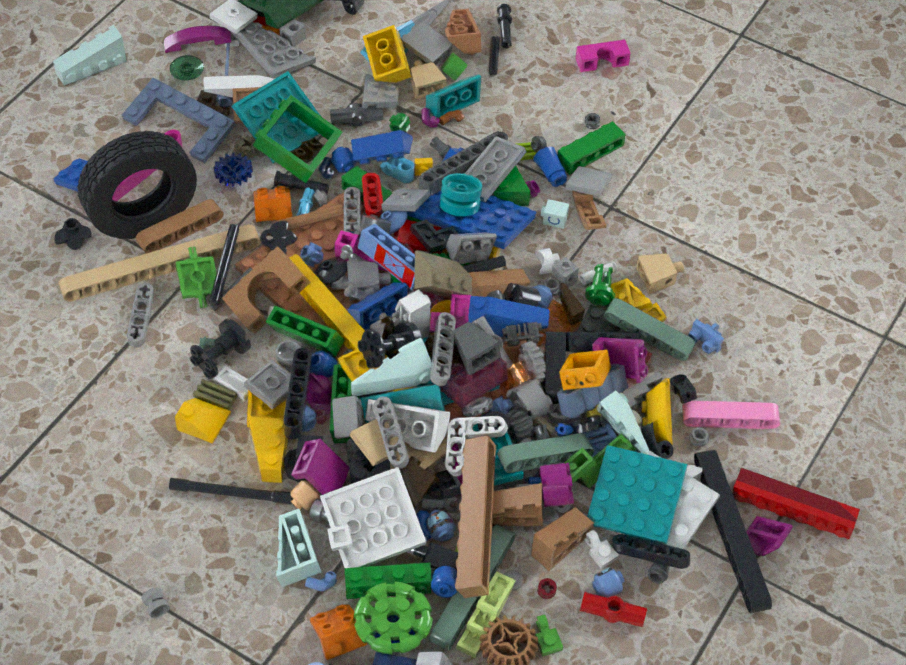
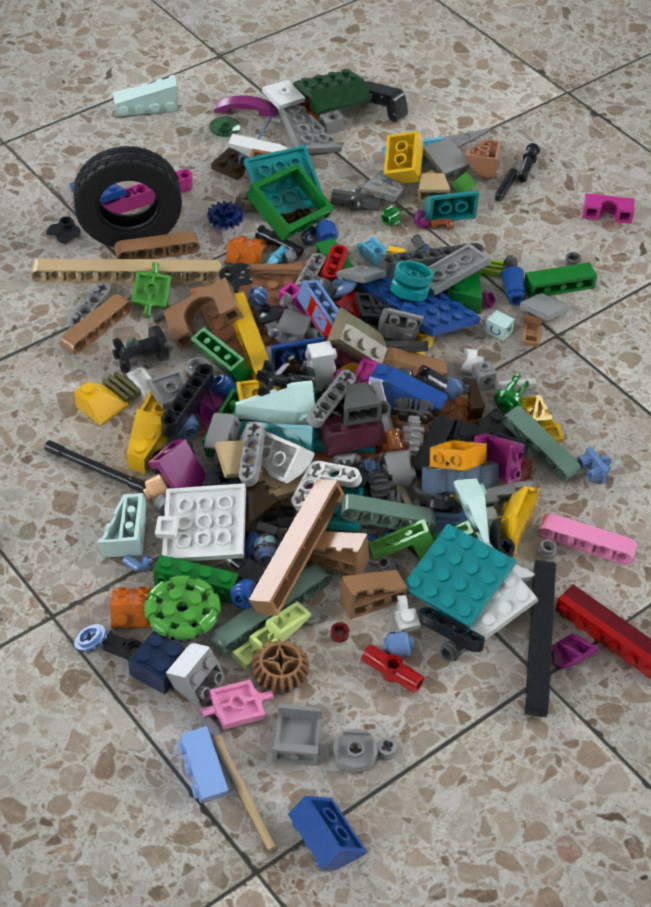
camera: 20 degrees right, 5 degrees down
sand blue plate [122,78,236,164] -> none
black axle [209,224,239,306] -> none
blue slope [351,130,413,165] -> none
bright green plate [535,614,563,657] -> none
magenta brick [540,463,574,507] -> none
blue arm [555,423,573,437] -> none
tan torso [636,254,684,294] -> none
black piece [670,374,698,404] -> none
none -> medium nougat beam [59,294,132,355]

